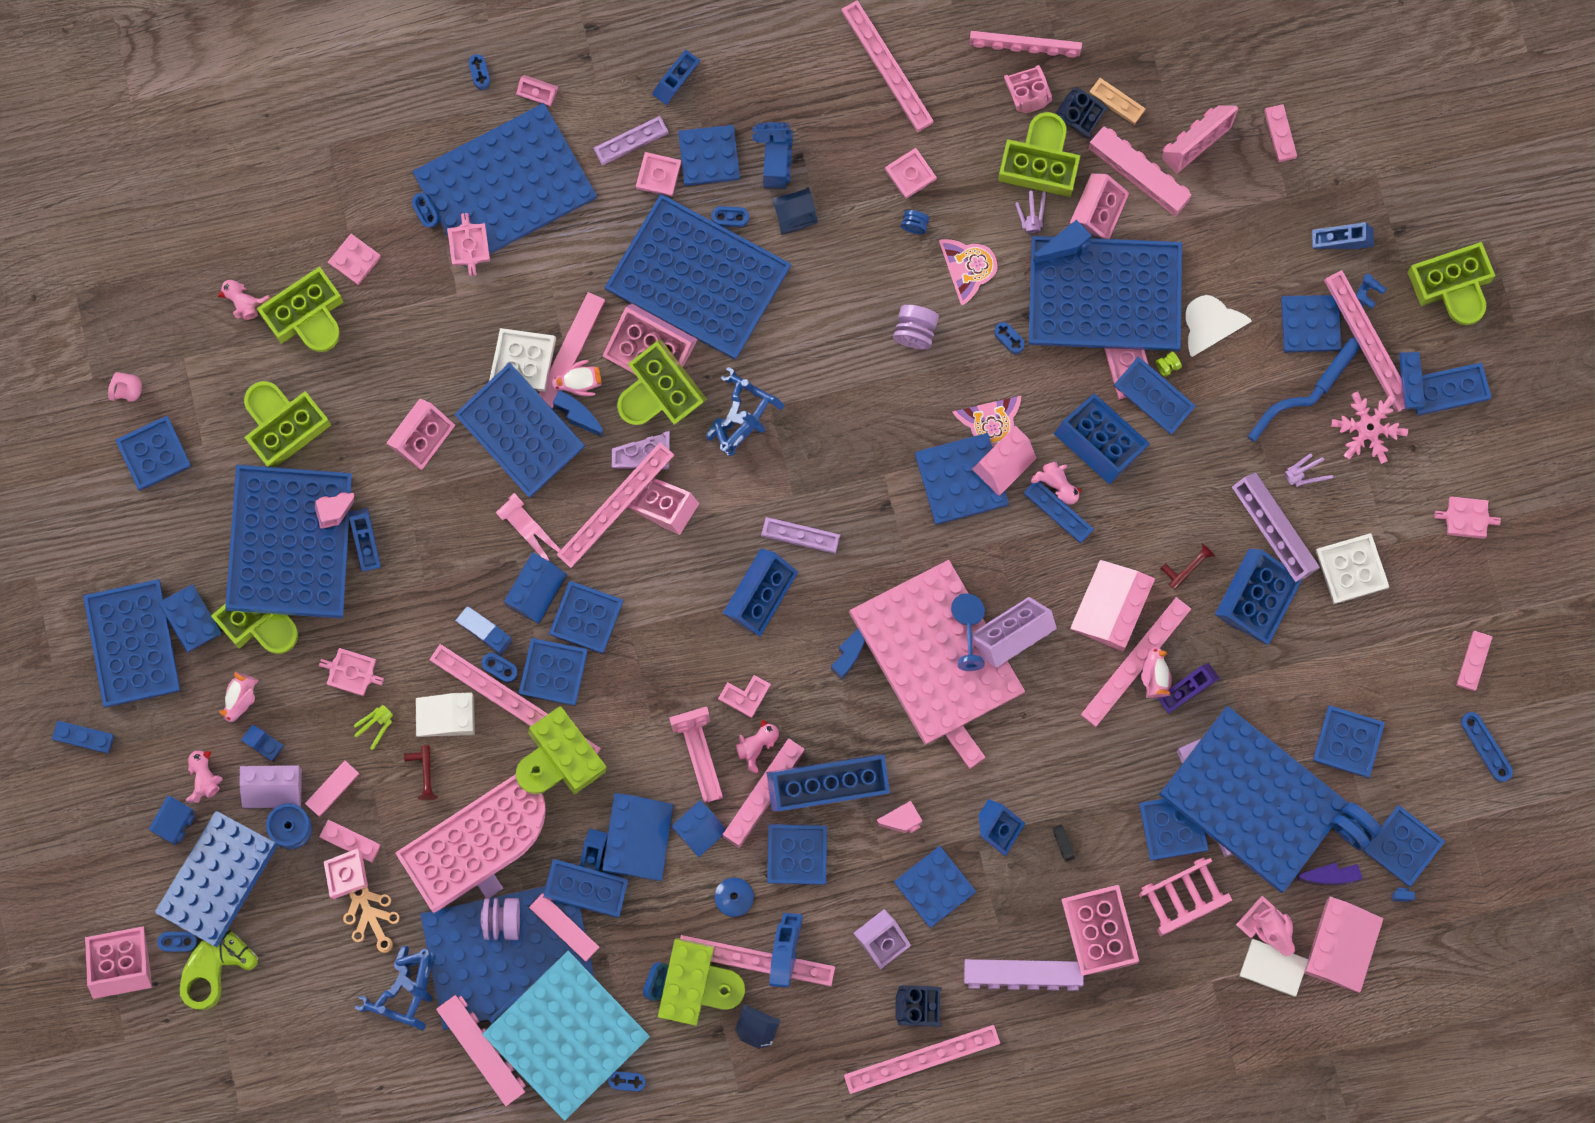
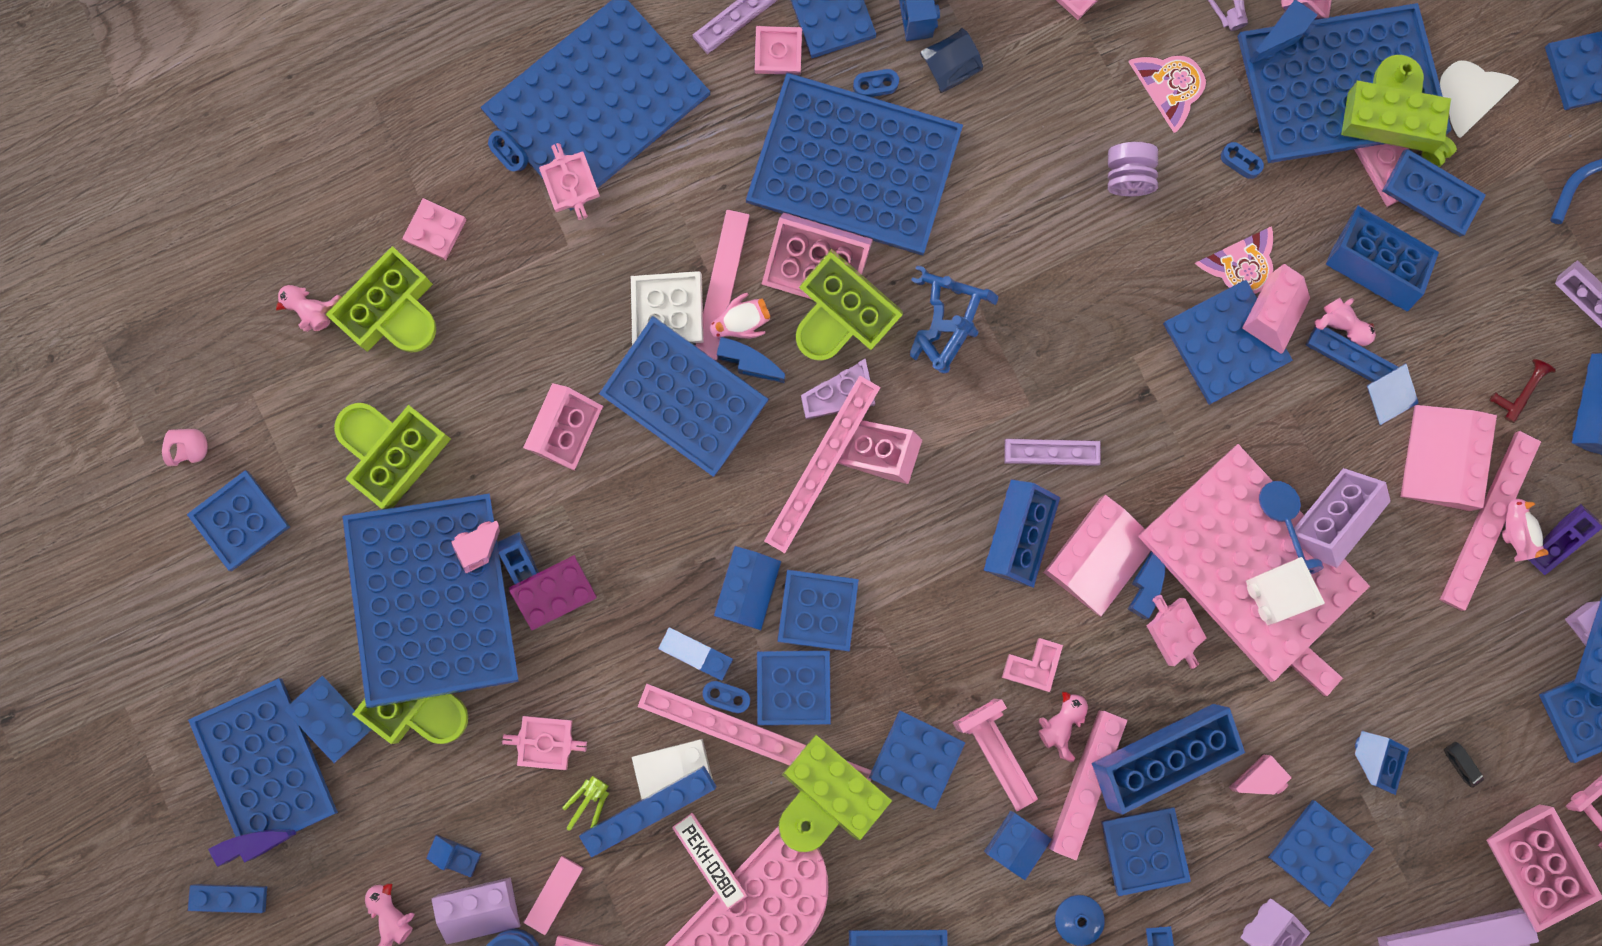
camera: 15 degrees left, 5 degrees up
bright pink animal [219,672,258,722] -> none
dark red piece [404,745,438,801] -> none
bright pink flag [496,493,561,561] -> none
blue slope [580,829,608,871] -> none
blue slope [603,793,673,881] -> none
blue wheel [901,210,930,234] -> none
none -> dark purple slope [208,829,297,867]
none -> magenta plate [509,555,597,630]
none -> blue plate [579,766,717,857]
none -> tile [672,813,748,911]
none -> blue plate [869,711,966,810]
none -> bright pink slope [1043,495,1151,617]
none -> bright pink plate [1146,595,1207,669]
none -> white slope [1246,557,1325,625]
none -> lime brick [1341,55,1451,153]
none -> piece [1367,363,1419,425]

